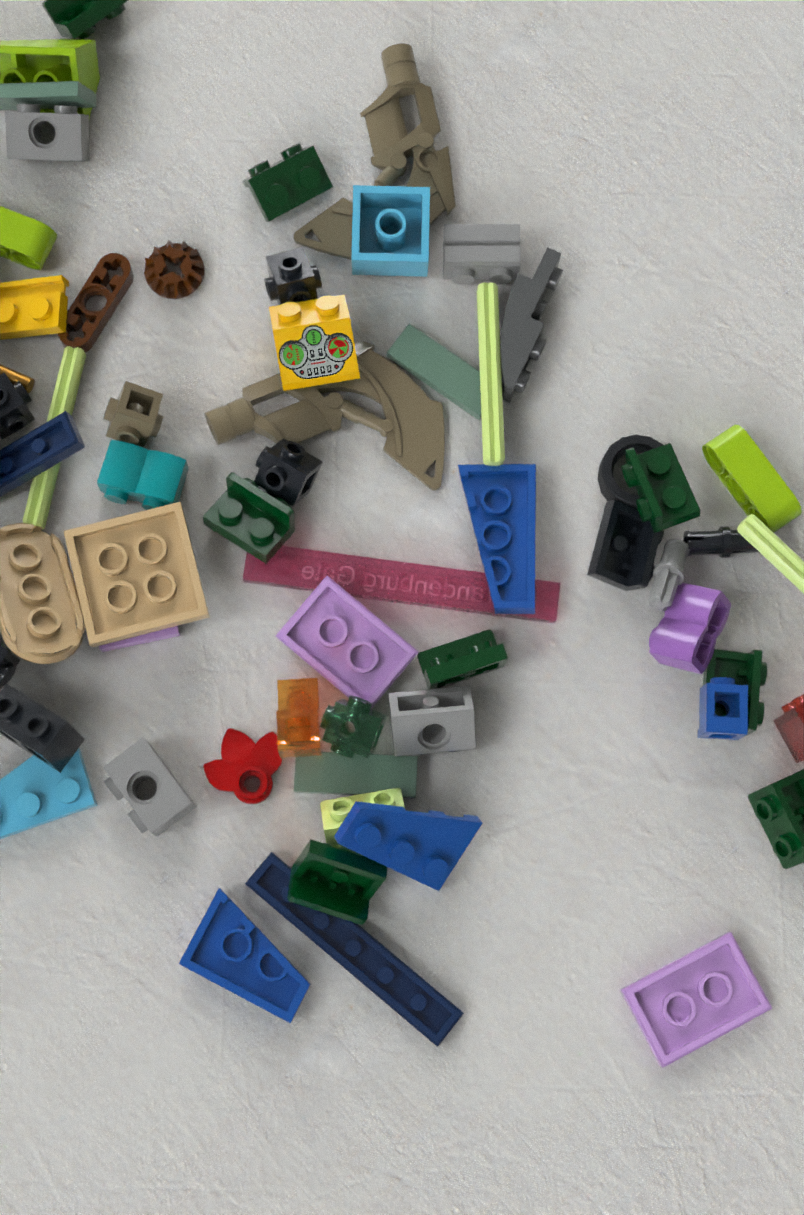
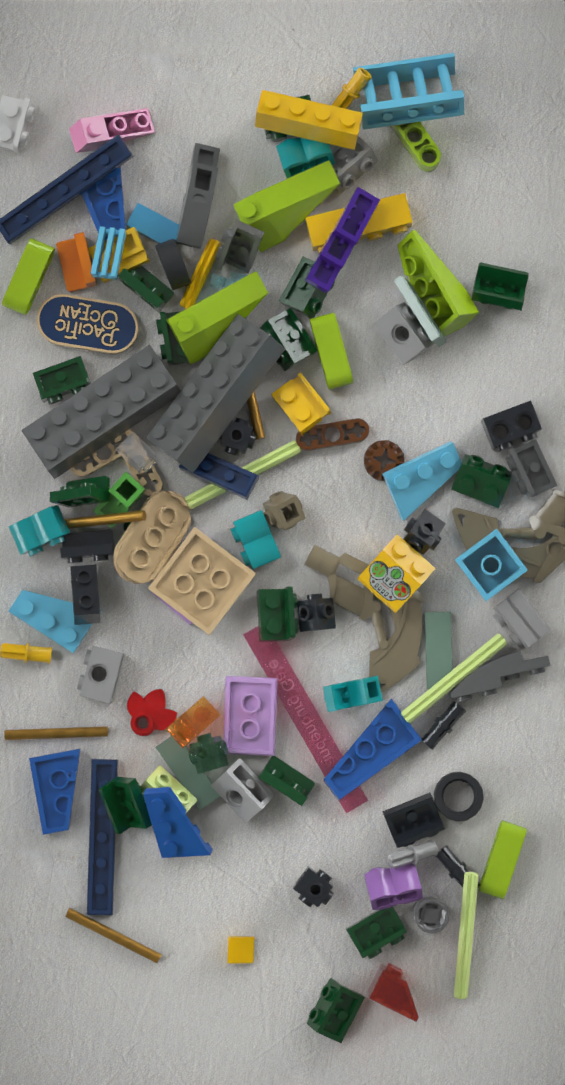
camera: 55 degrees right, 10 degrees up
lavender tile [620,932,773,1068] -> none
dark green bracket [621,443,701,533] -> none
blue brick [697,677,748,740] -> none
none -> yellow axle [0,643,52,664]
none -> pearl gold bar [4,726,108,740]
none -> pearl gold bar [65,908,162,963]
none -> yellow slope [227,936,254,964]
none -> black brick [293,866,334,908]
none -> teal brick [323,676,383,712]
none -> medium azure wing [382,441,461,521]
none -> flat silver wheel [413,896,449,934]
none -> black pin [421,701,466,750]
none -> black brick [481,400,542,451]
none -> dark grey bracket [506,439,558,499]

